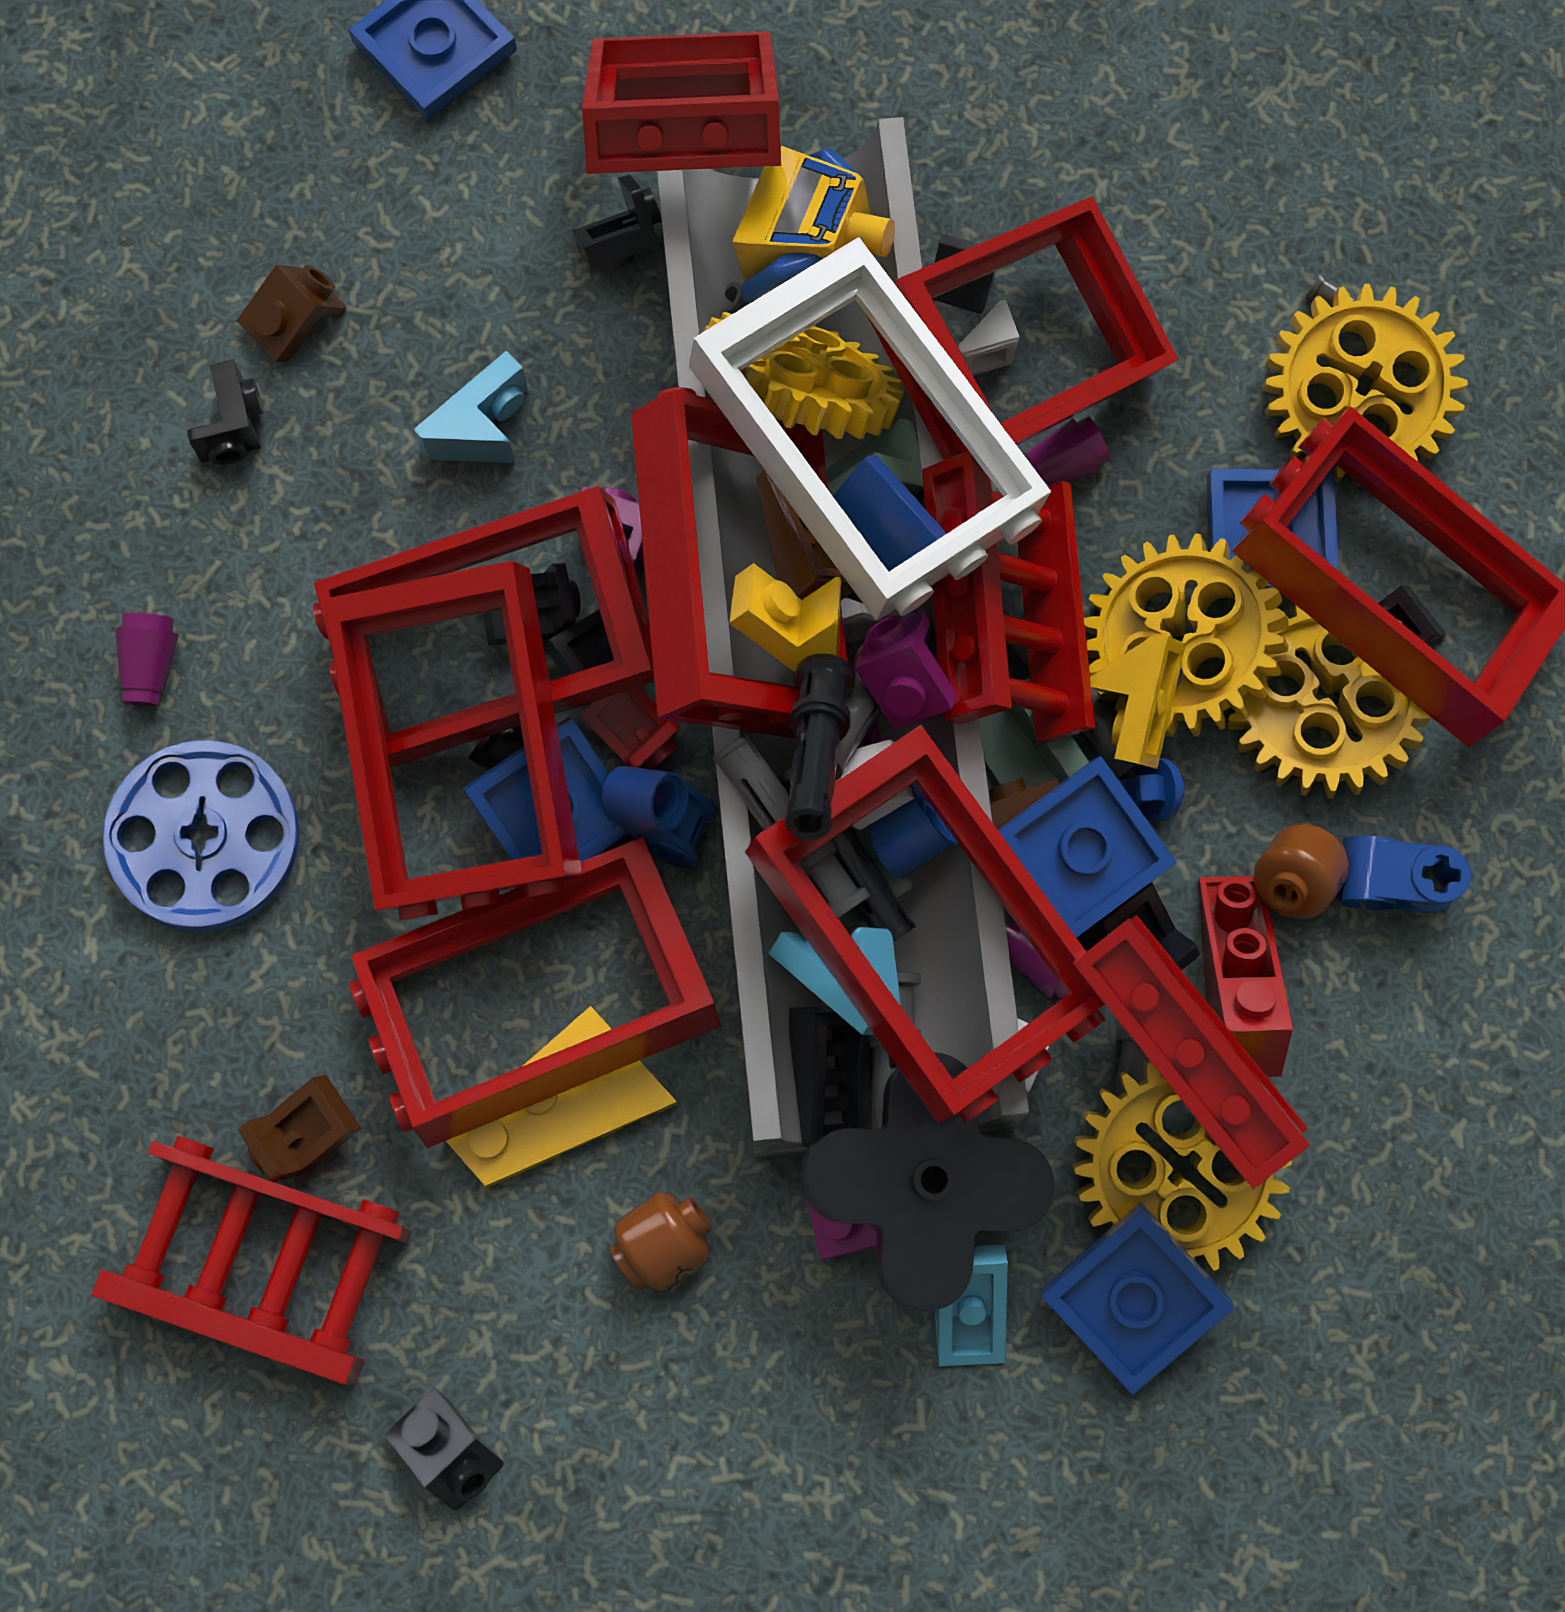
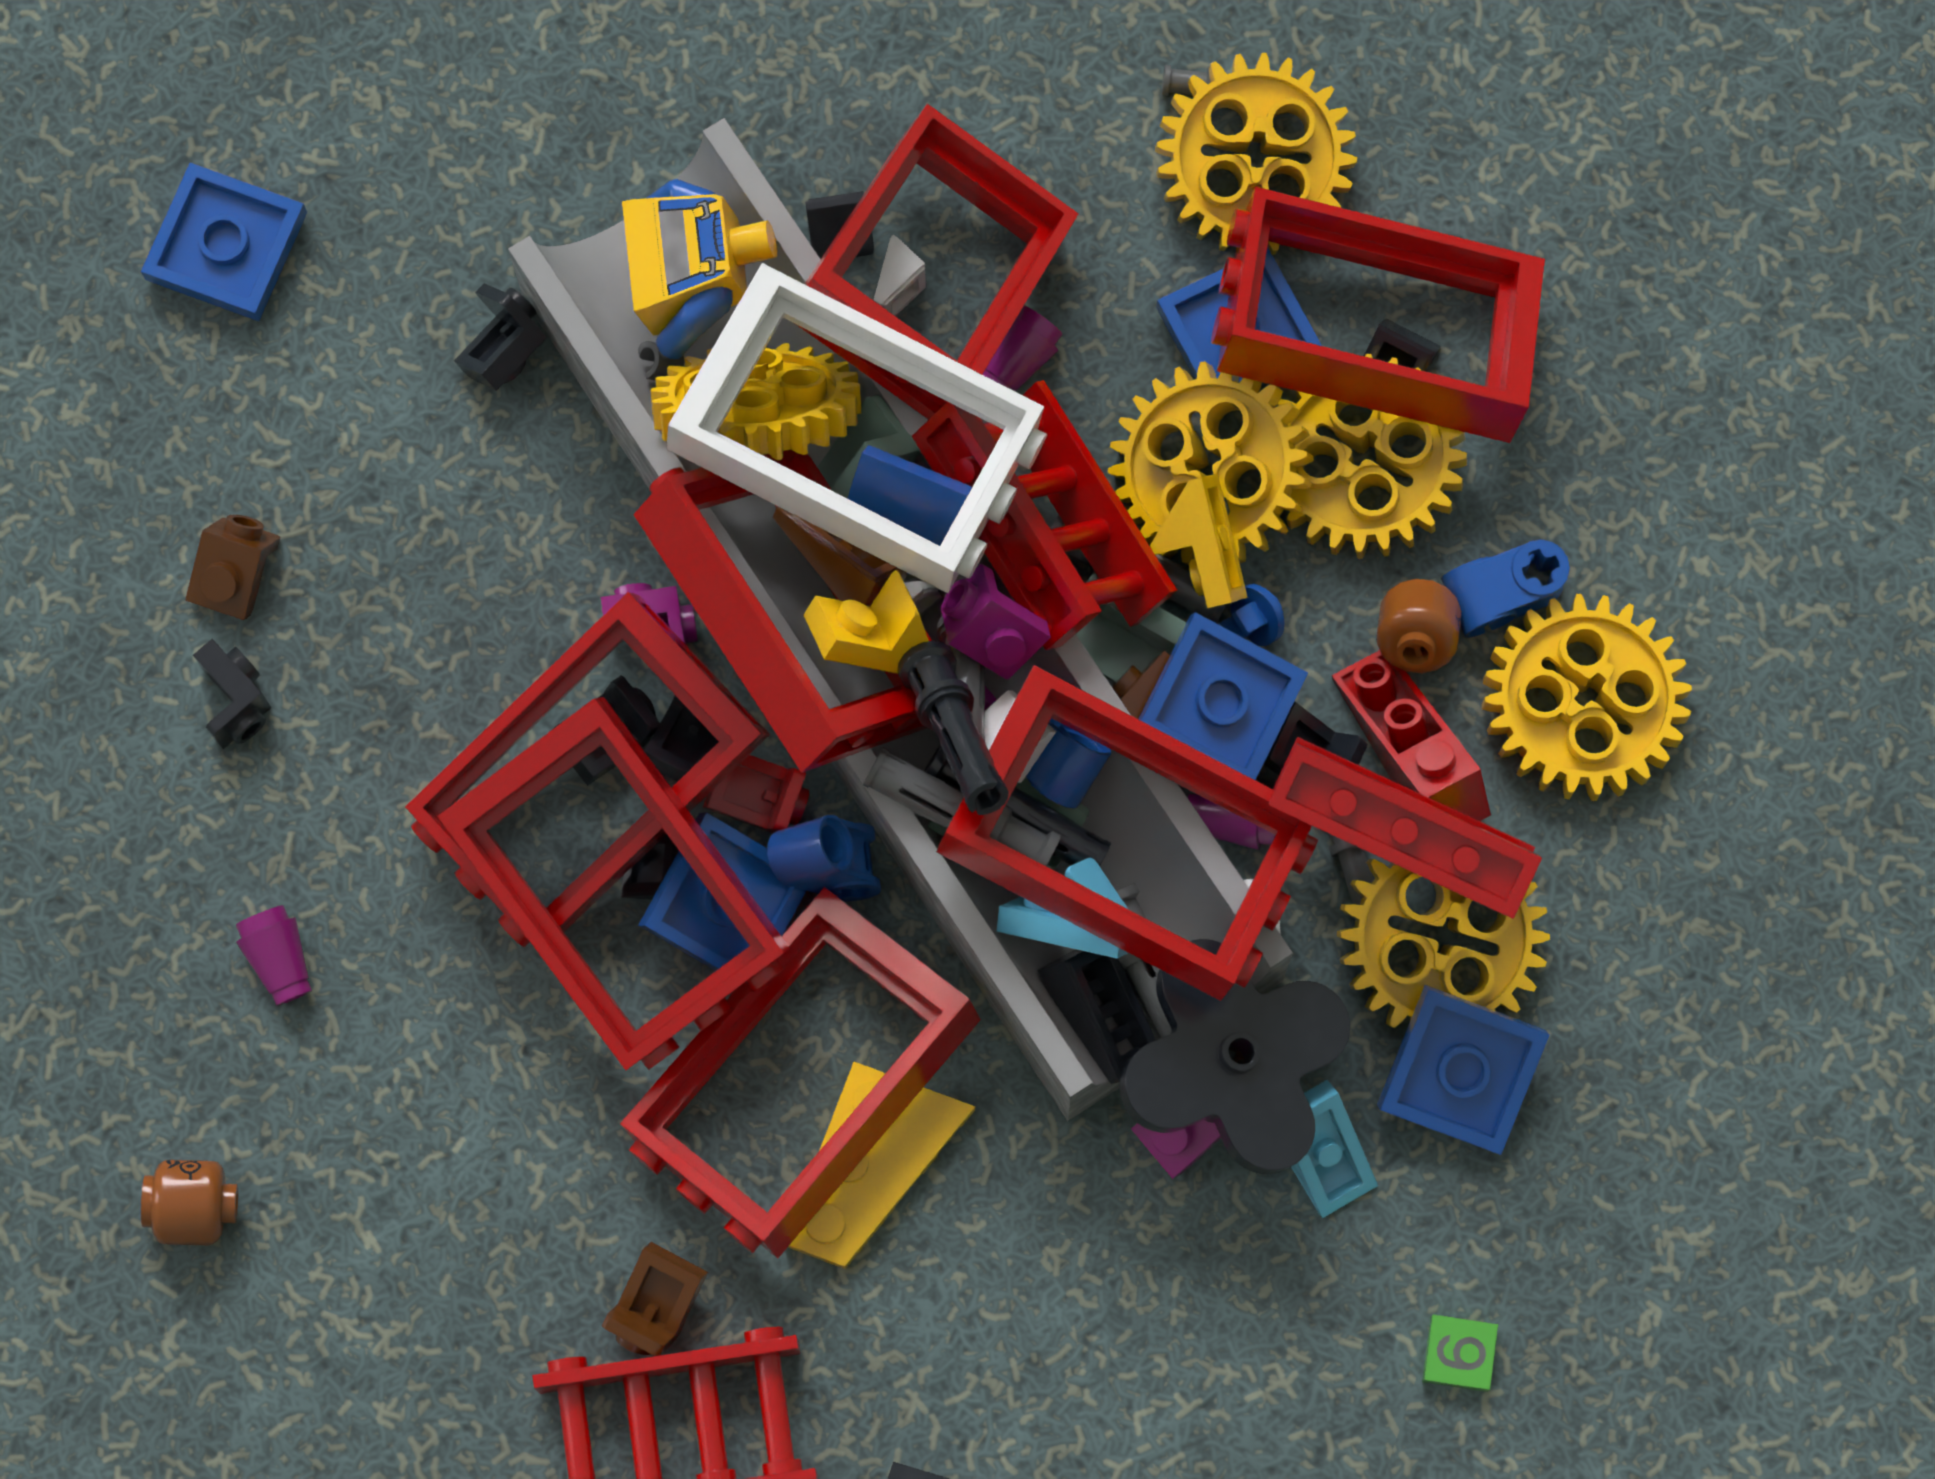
camera: 25 degrees left, 0 degrees up
wedge [103,740,299,932] -> none
medium azure slope [413,351,528,463] -> none
red door [582,31,781,174] -> none
dark orange head [610,1191,713,1292] -> none
none -> bright green tile [1422,1314,1498,1392]
none -> yellow gear [1481,594,1692,801]

